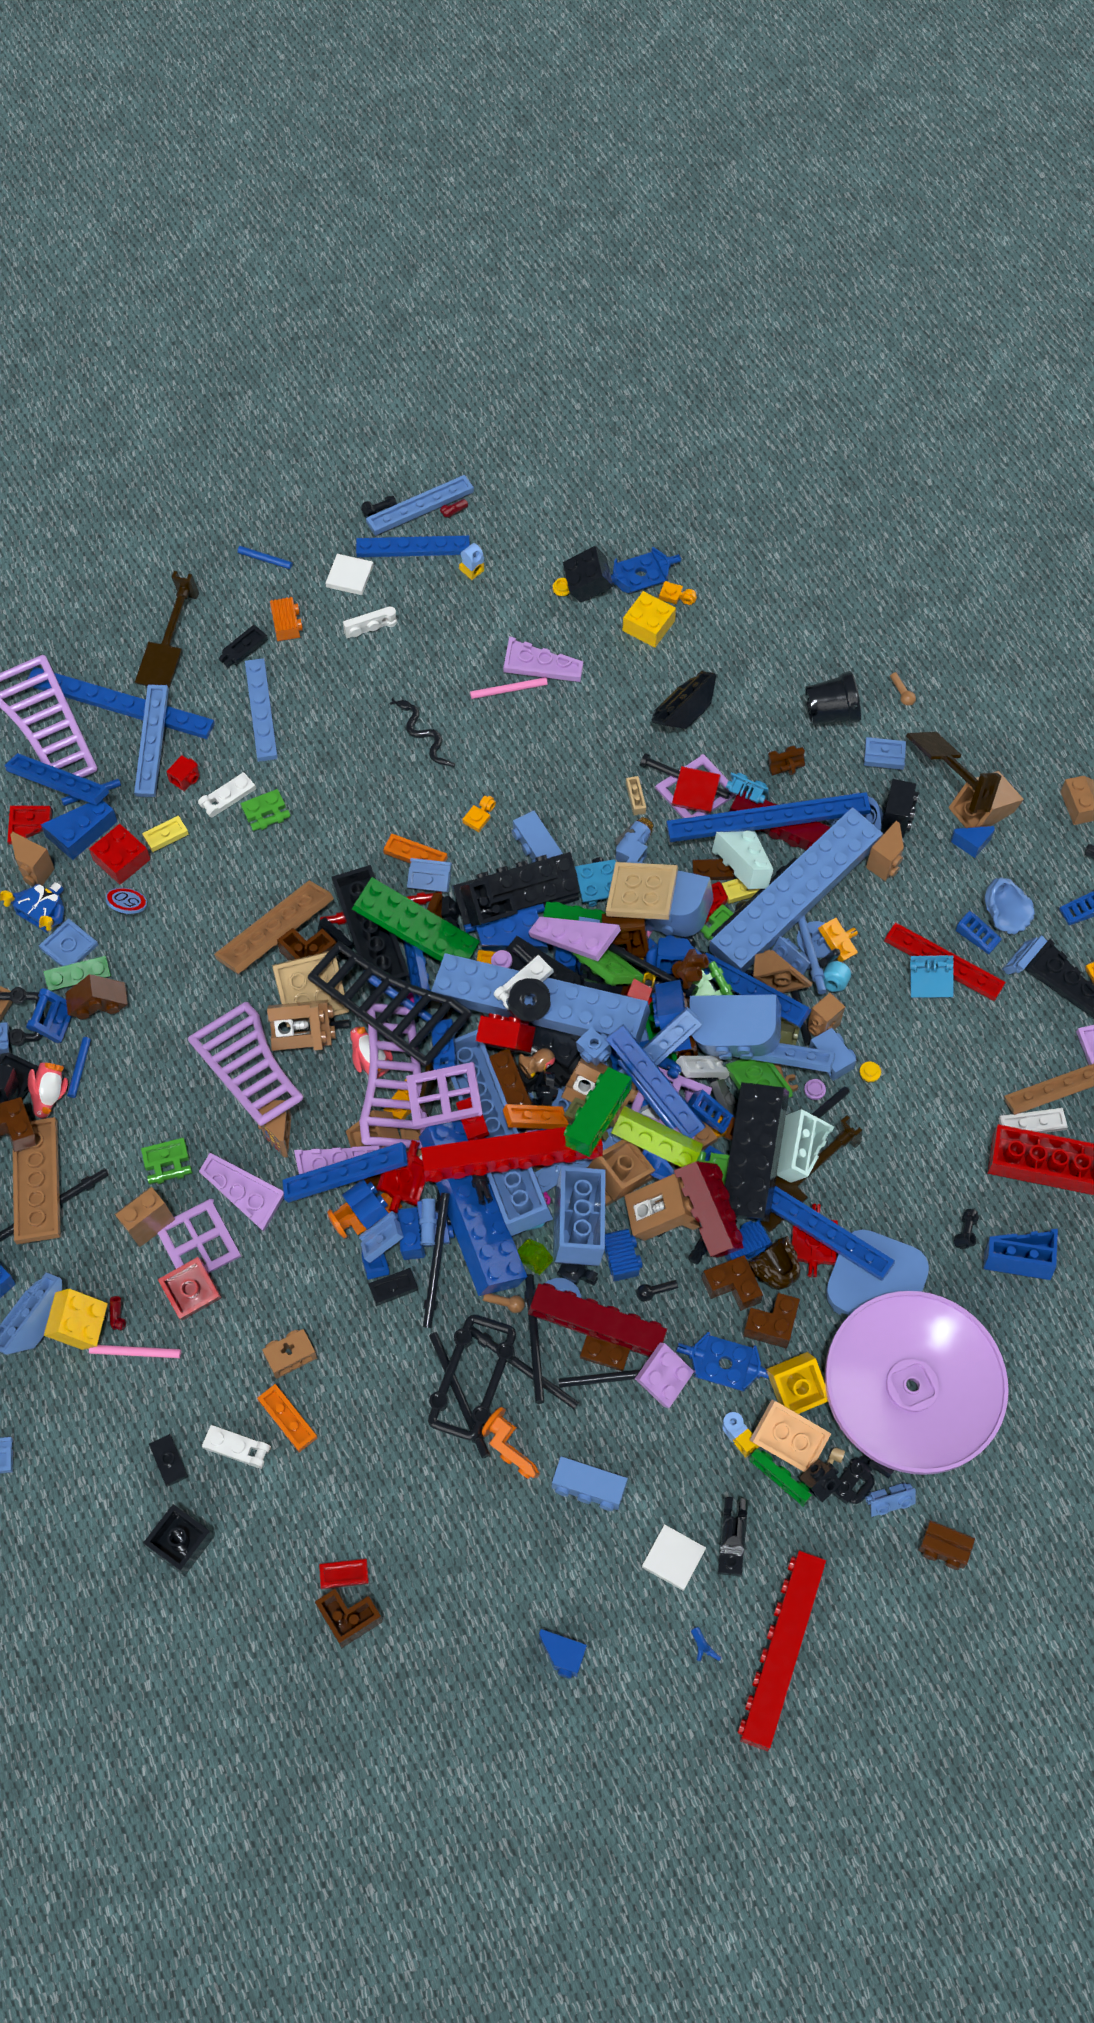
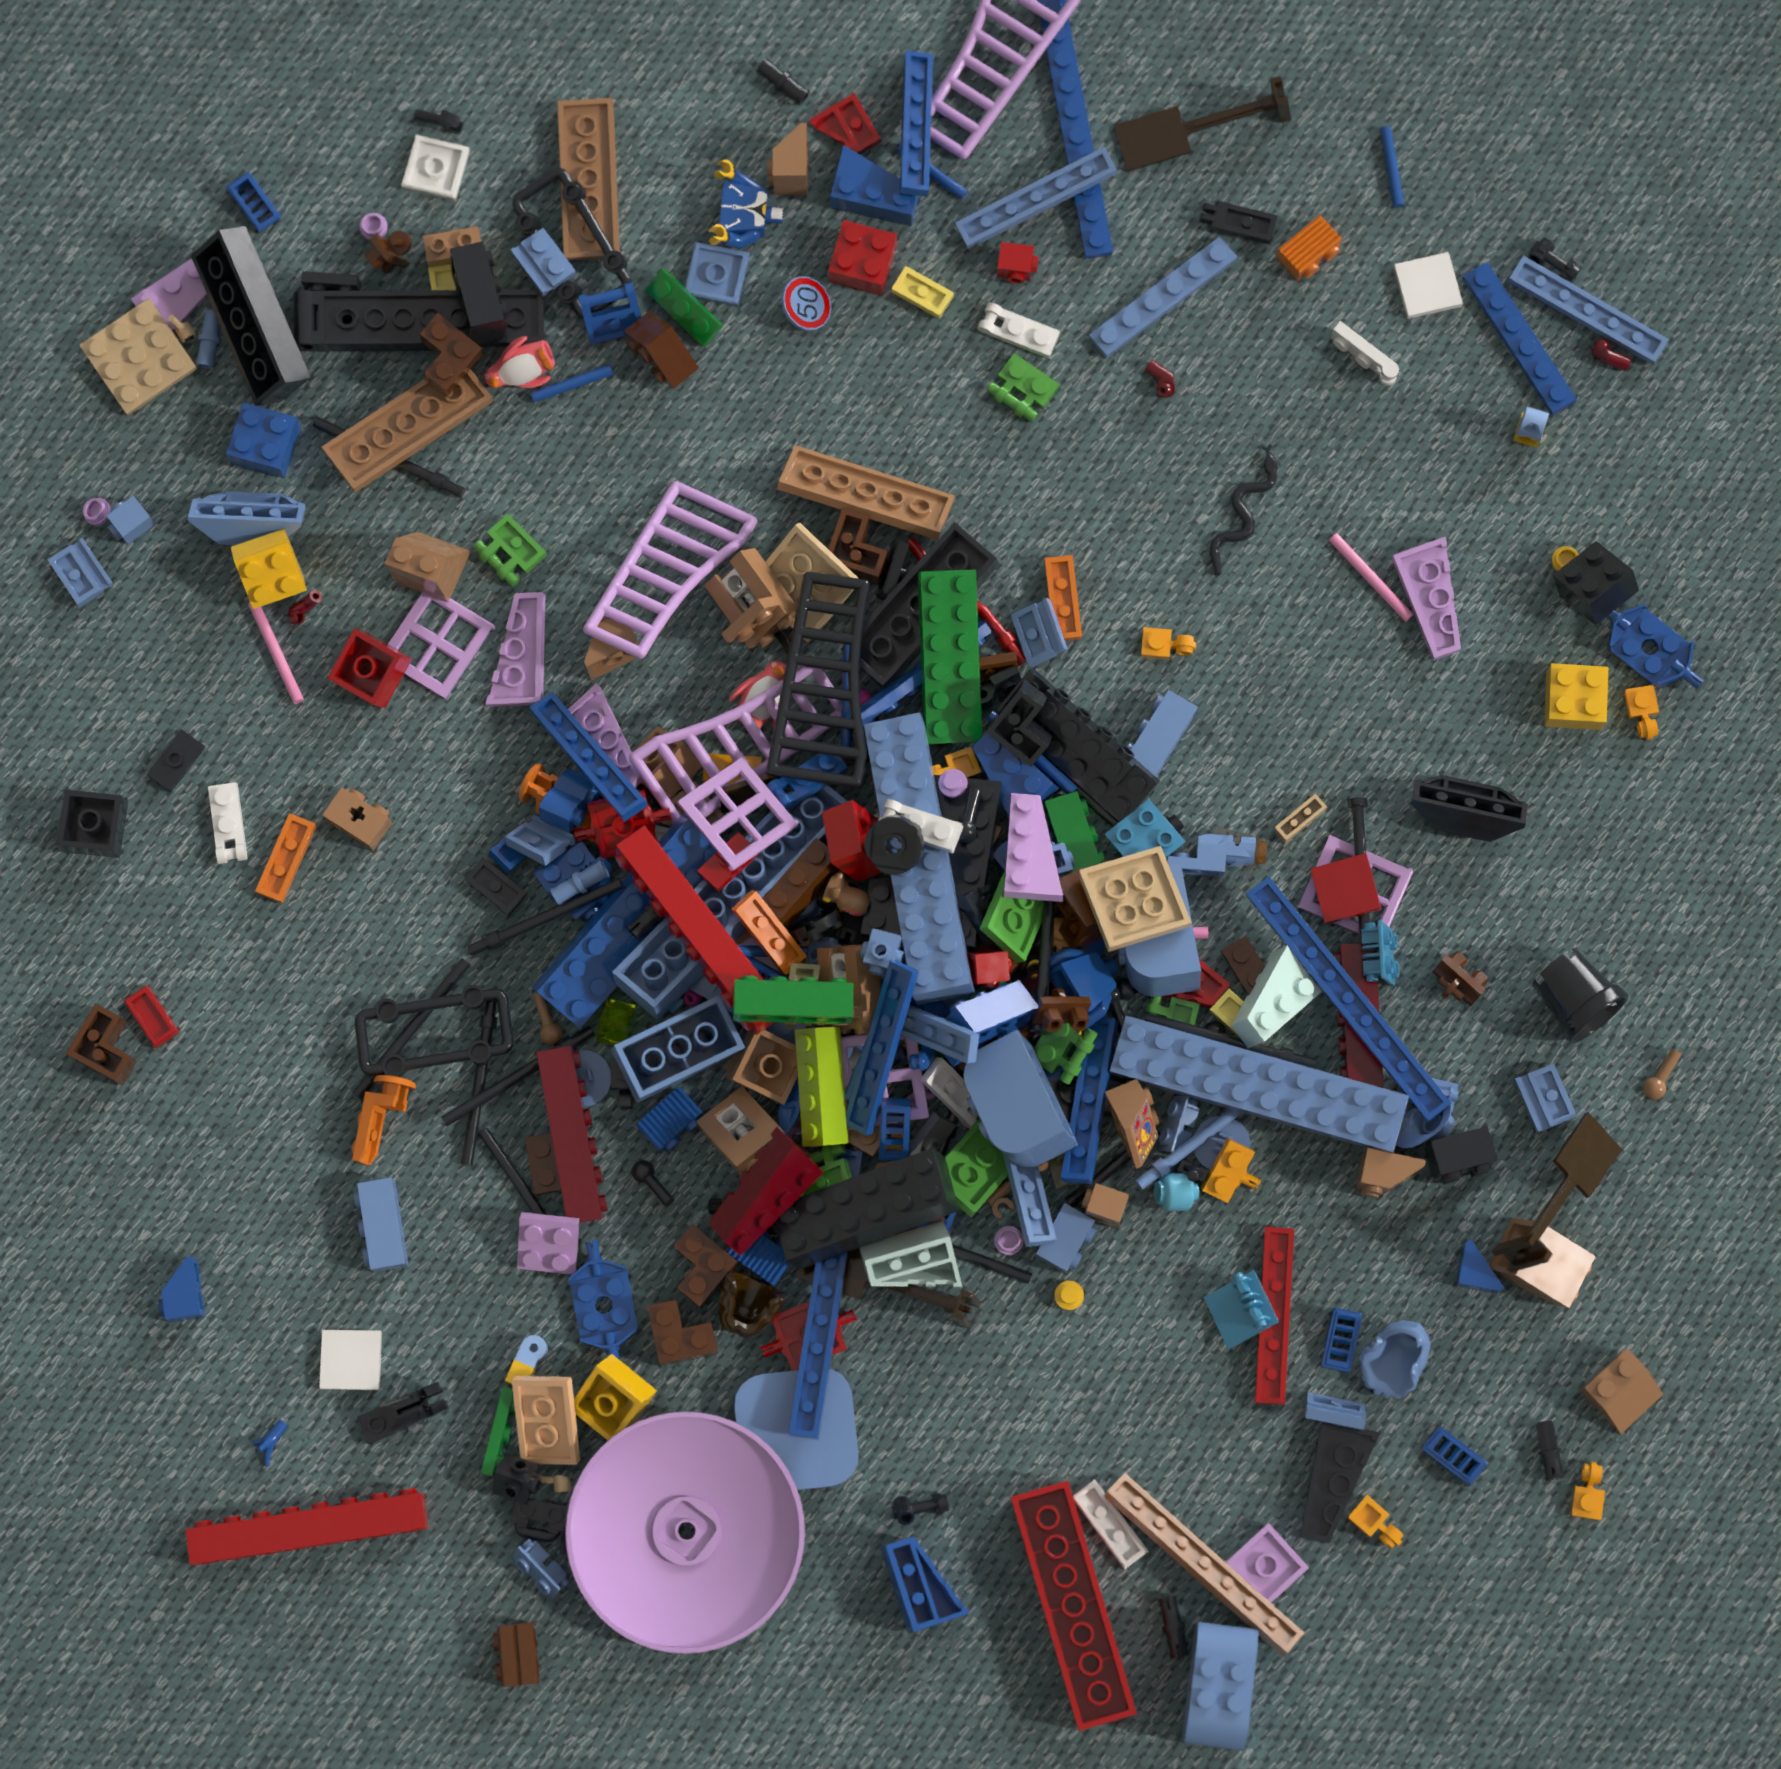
camera: 65 degrees right, 15 degrees up
none -> dark red arm [1145,359,1175,398]

